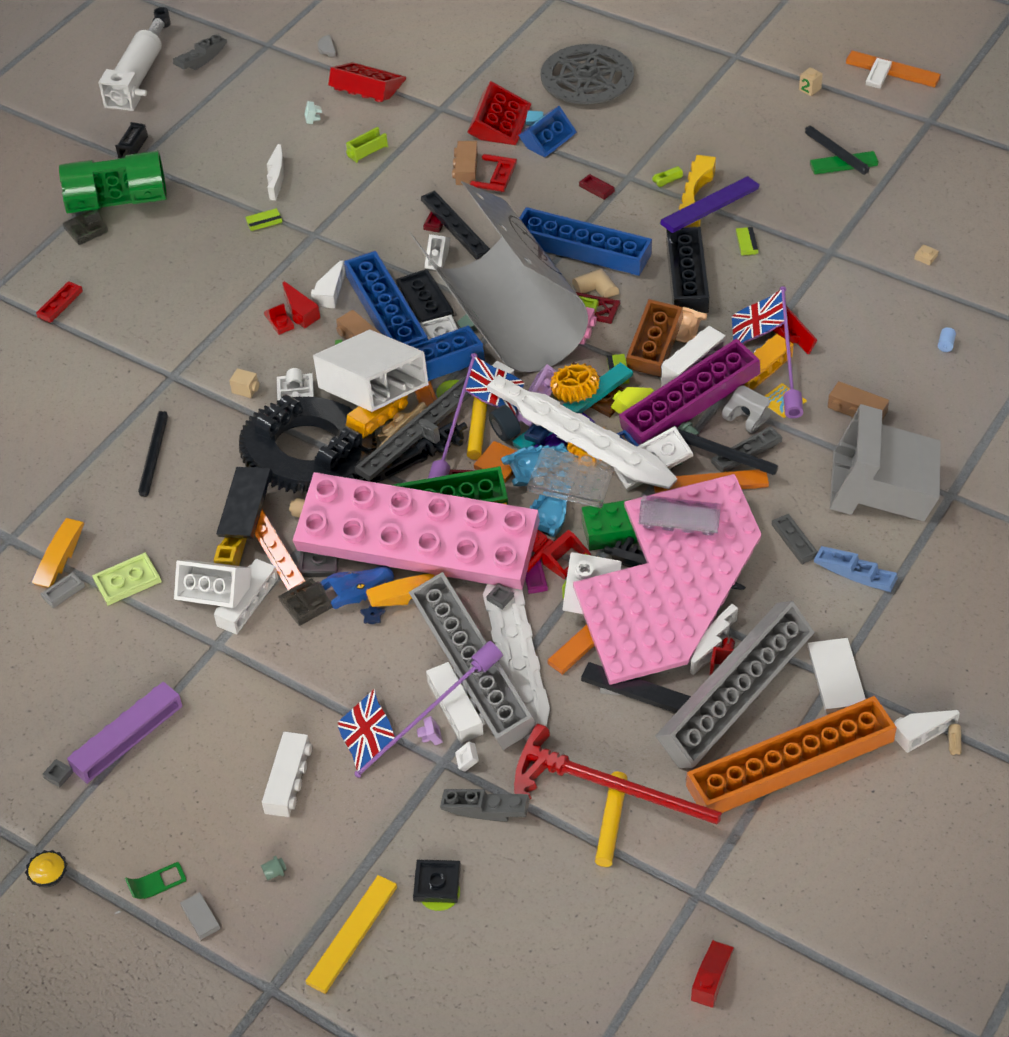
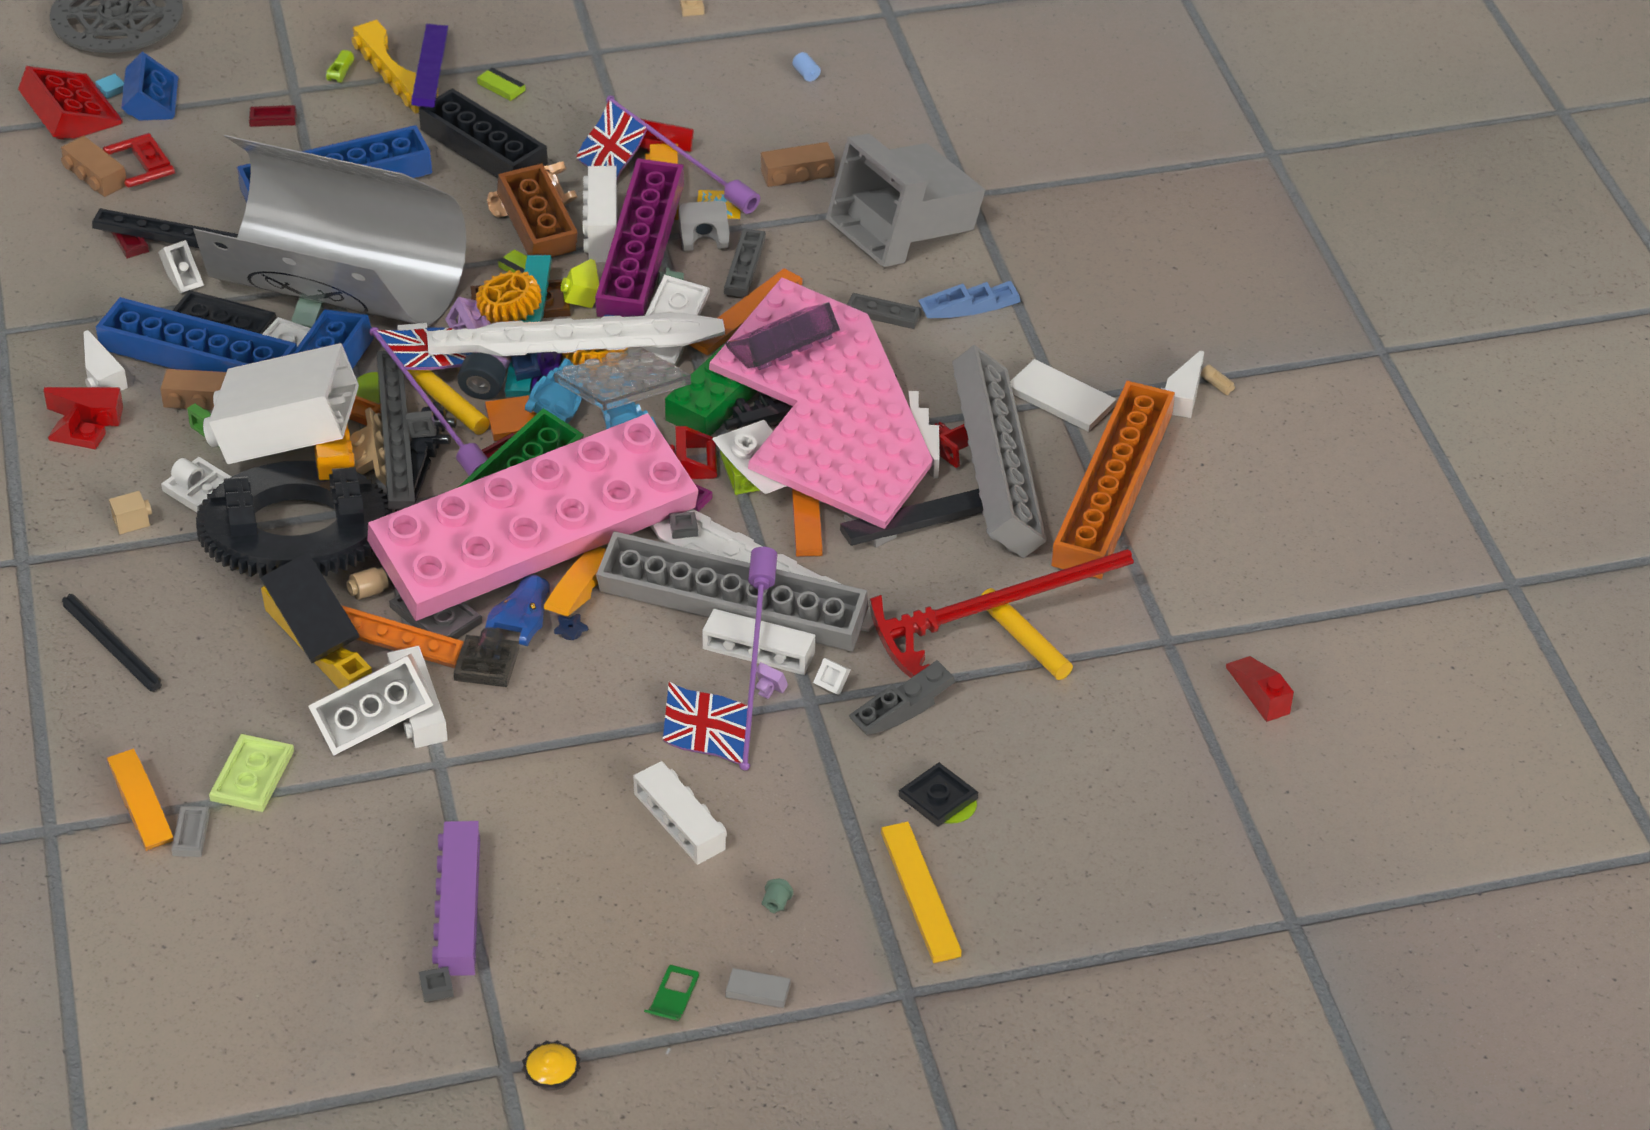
camera: 50 degrees left, 5 degrees down
black axle [677,429,778,475] -> none

